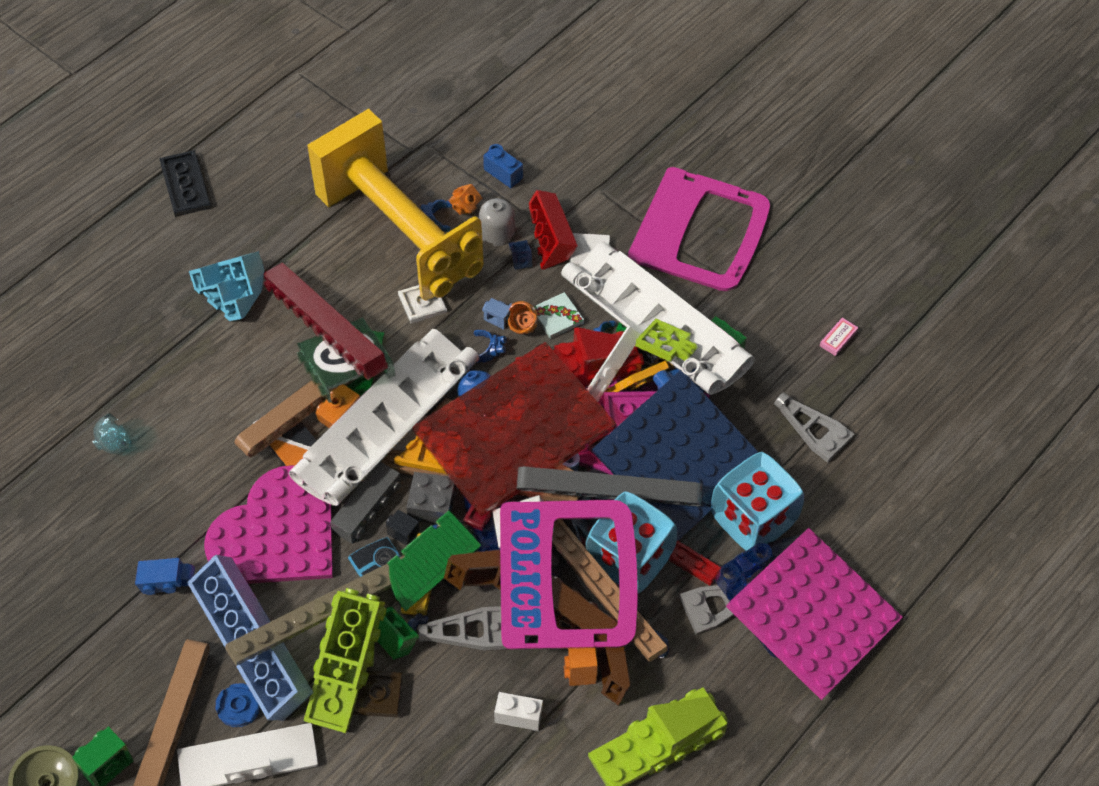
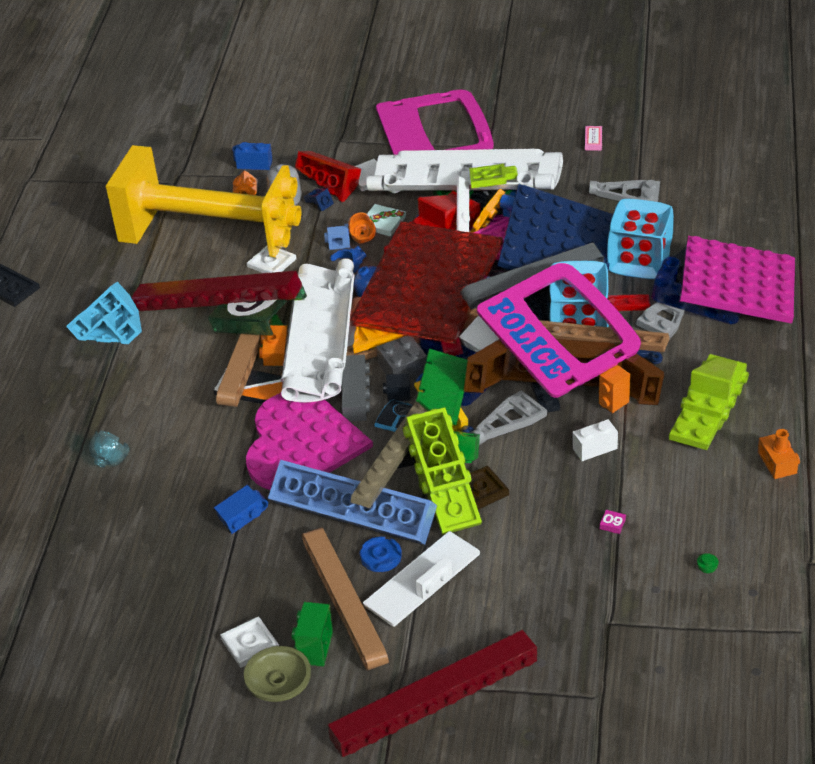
camera: 30 degrees left, 15 degrees down
none -> white tile [220,617,279,668]

